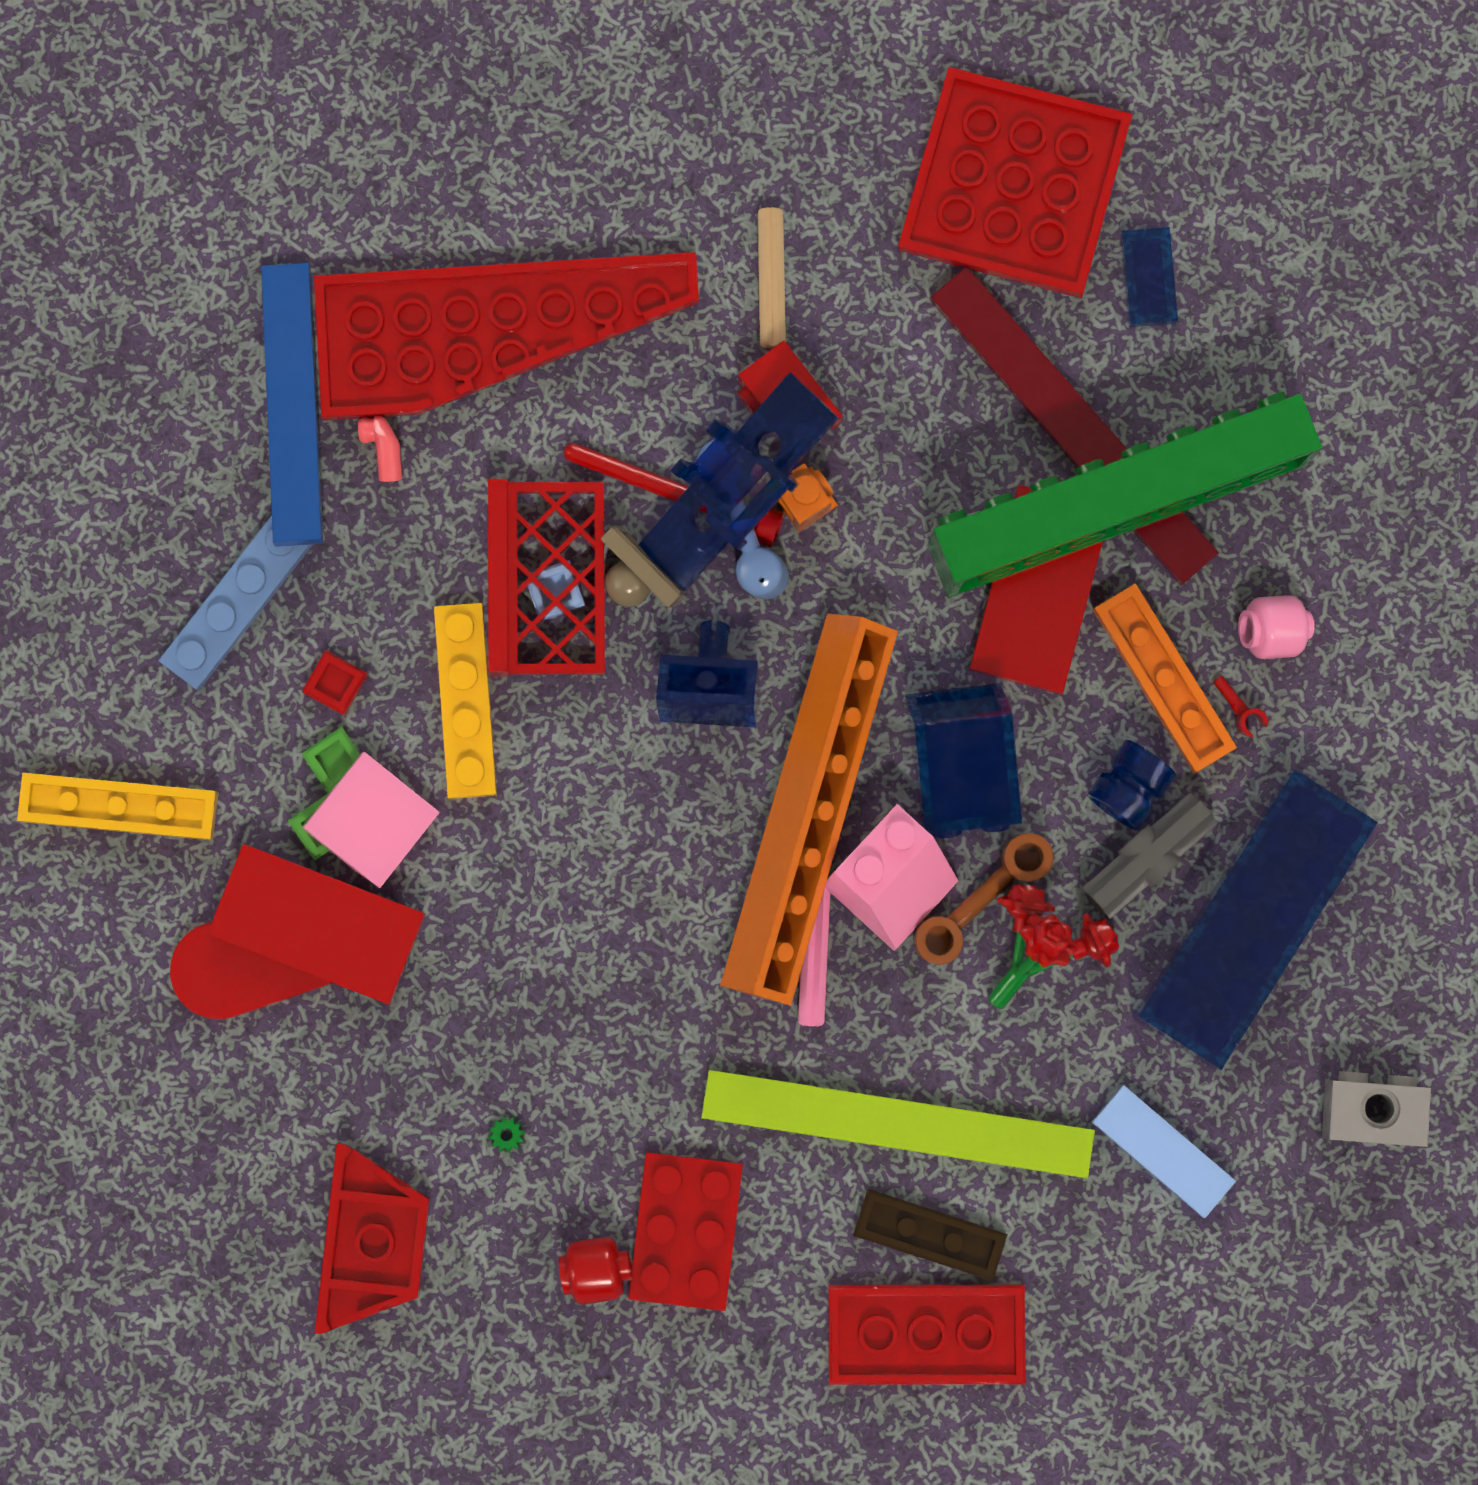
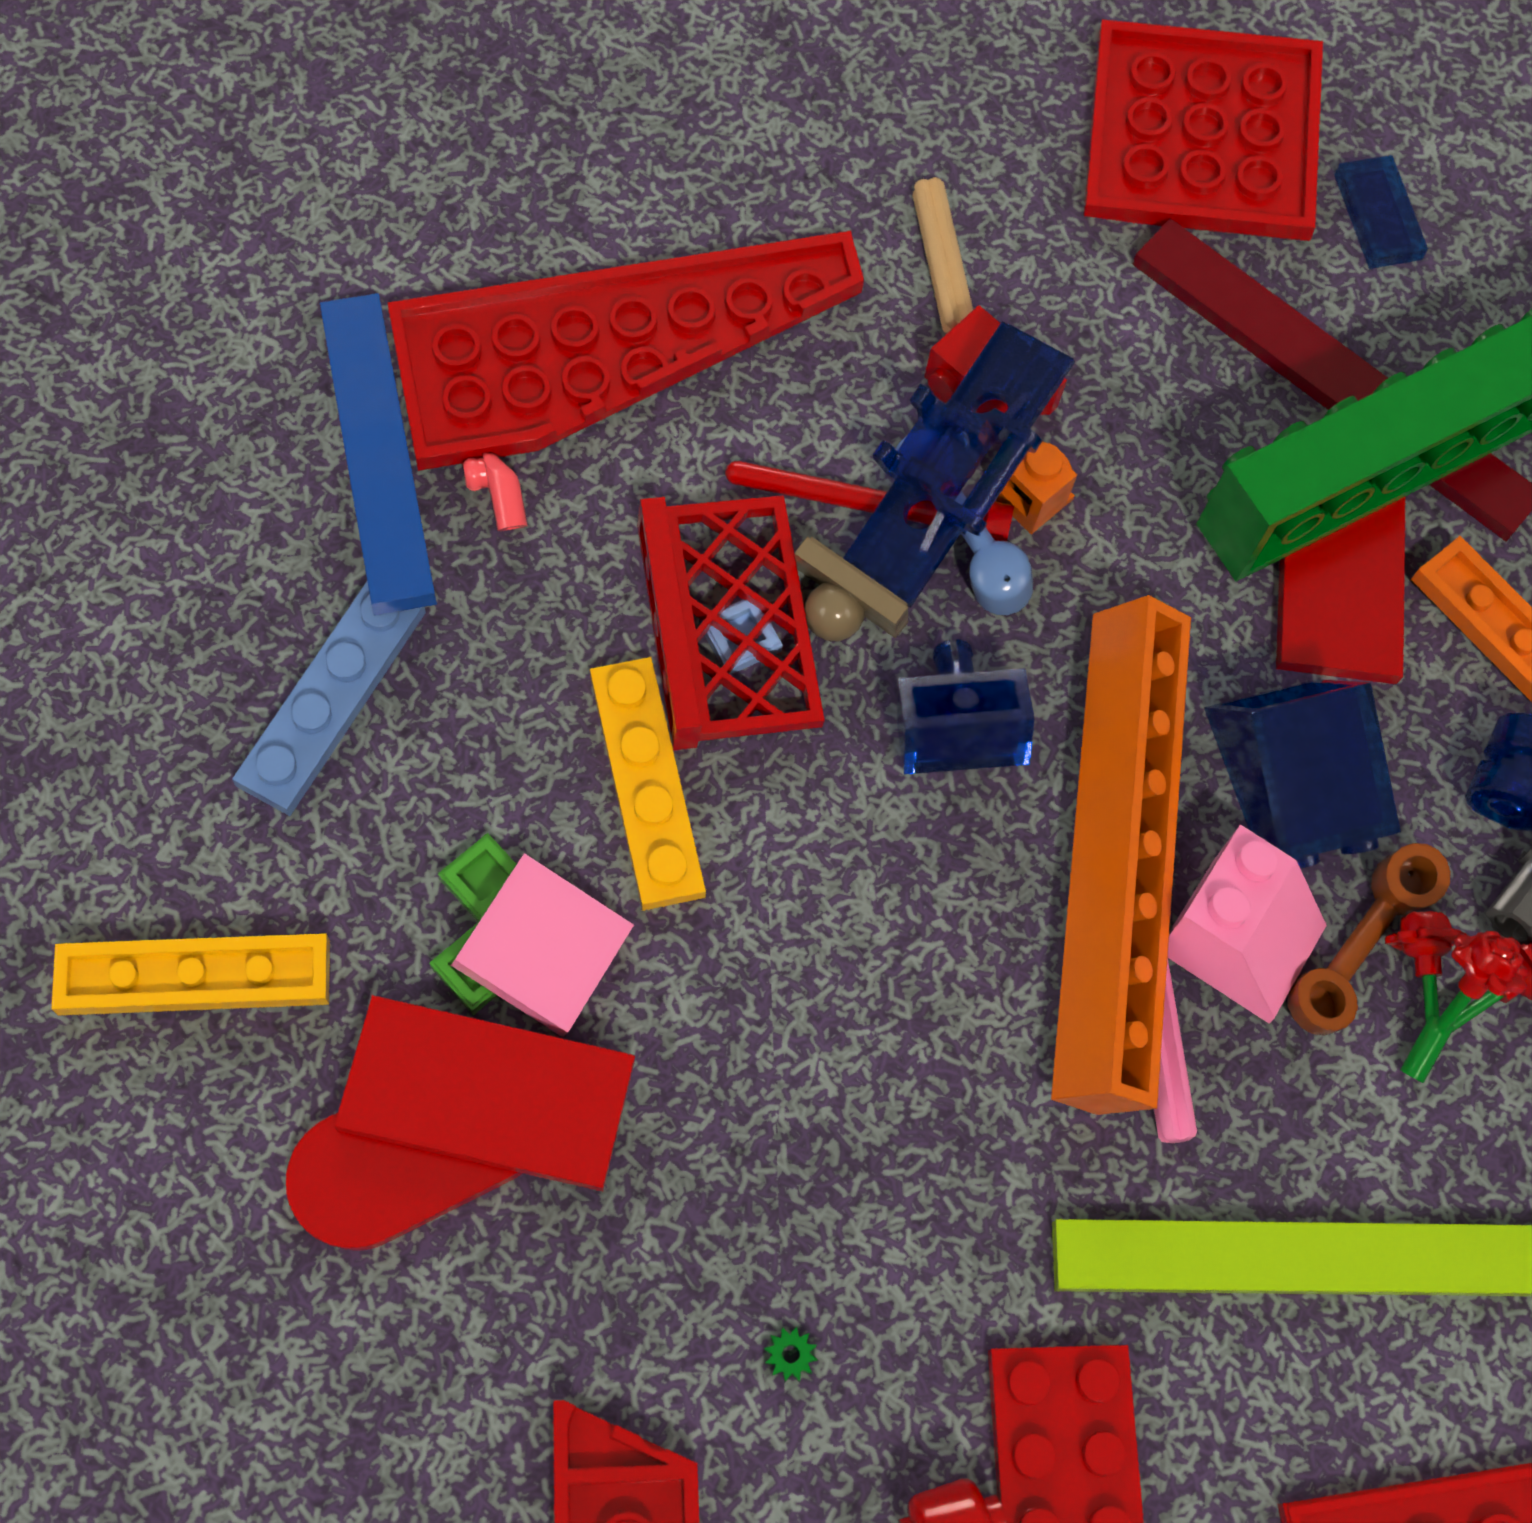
camera: 15 degrees left, 15 degrees down
red tile [302,650,368,716] -> none
dark brown tile [853,1188,1008,1281] -> none

